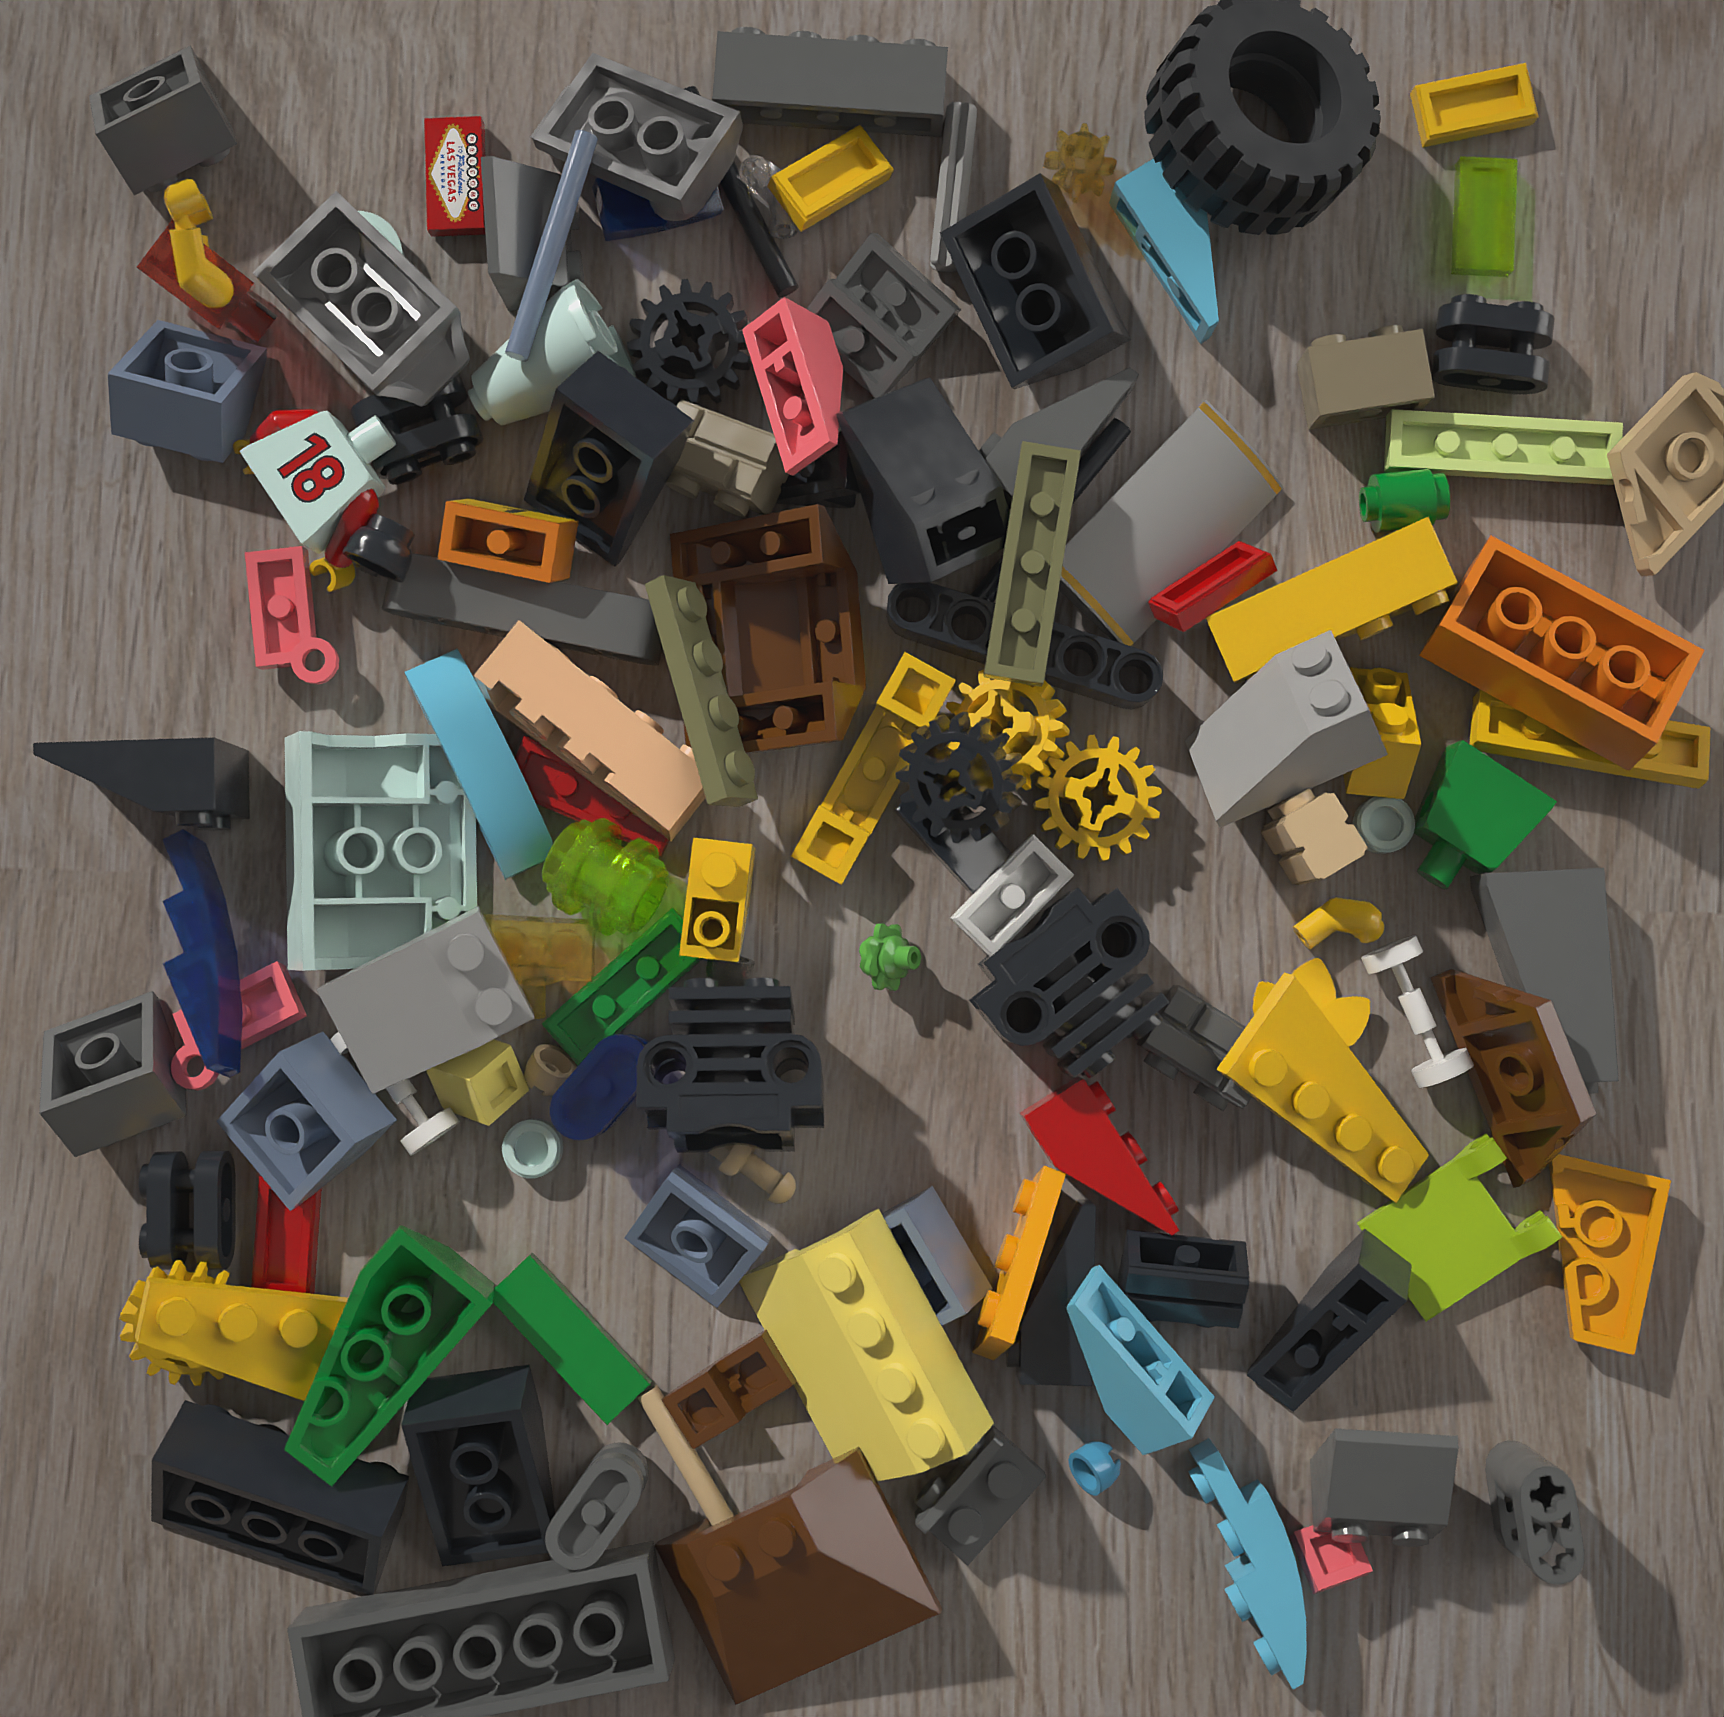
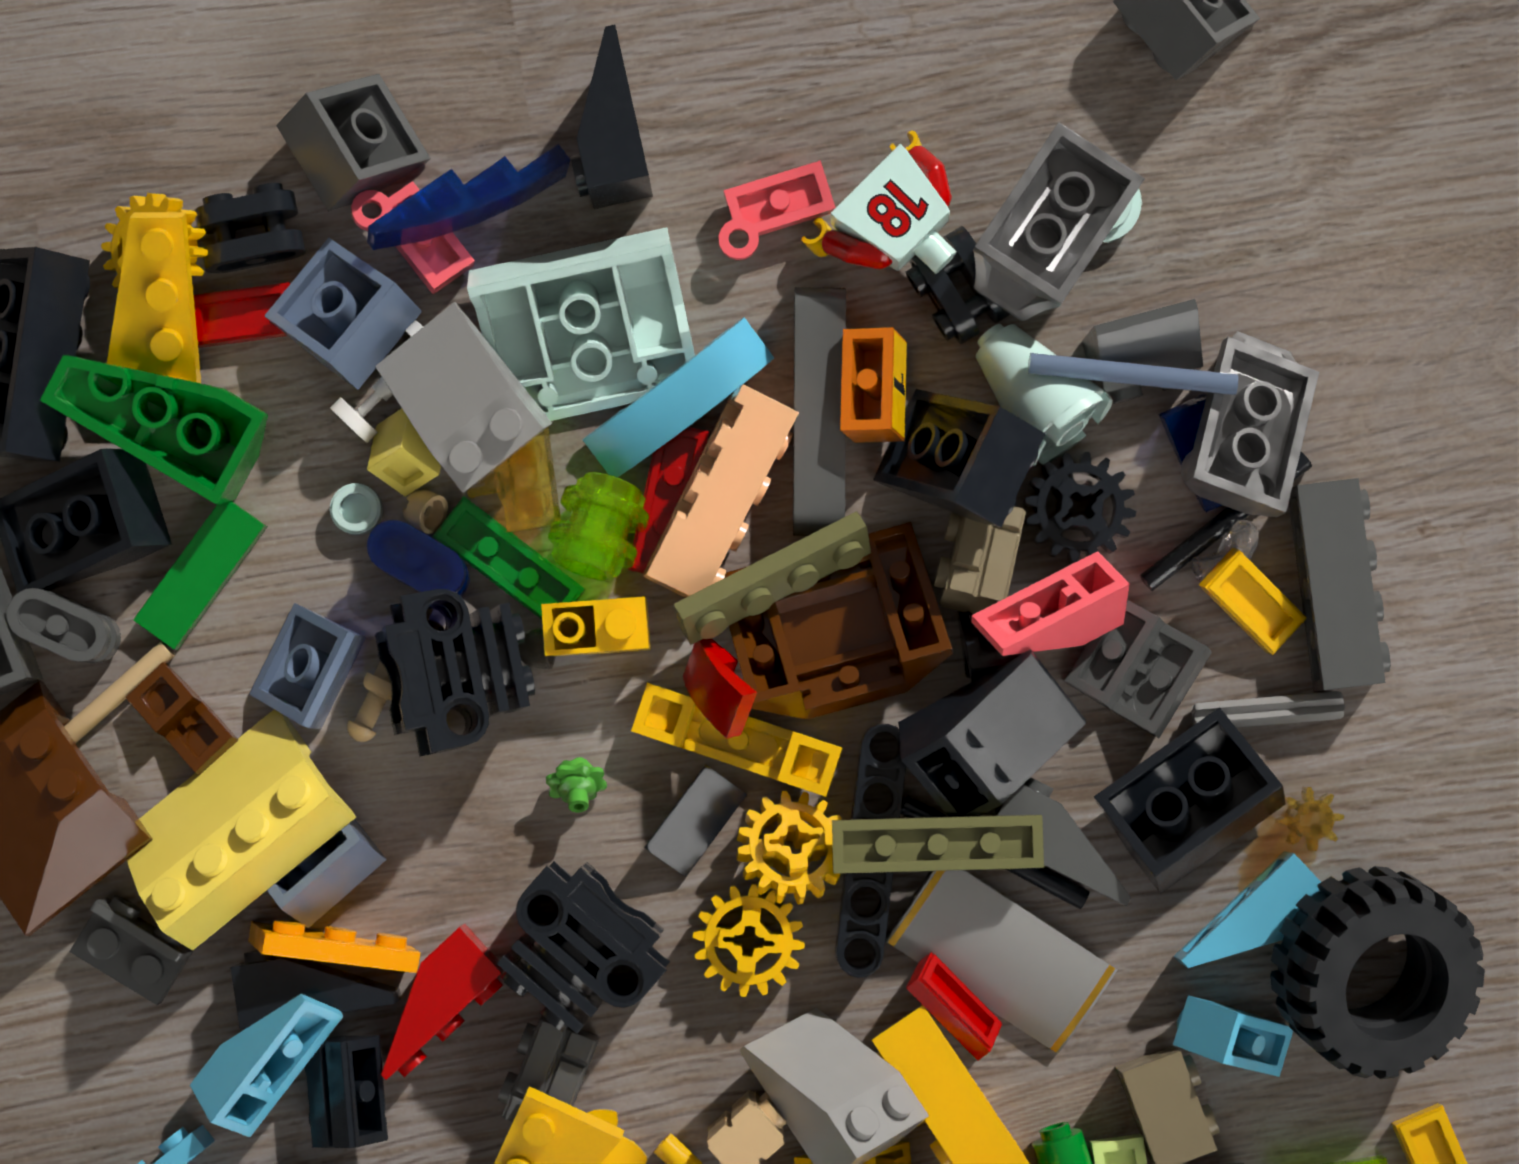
camera: 75 degrees right, 0 degrees up
sand blue slope [108,320,267,463] -> none
torso [137,179,278,344] -> none
black piece [342,514,415,582] -> none
tile [424,116,486,237] -> none
black gear [896,712,1026,844] -> none
white slope [950,834,1074,957] -> none
dark azure hinge [1068,1441,1121,1496] -> none
none -> red slope [683,638,757,739]
none -> medium azure slope [1173,995,1293,1077]

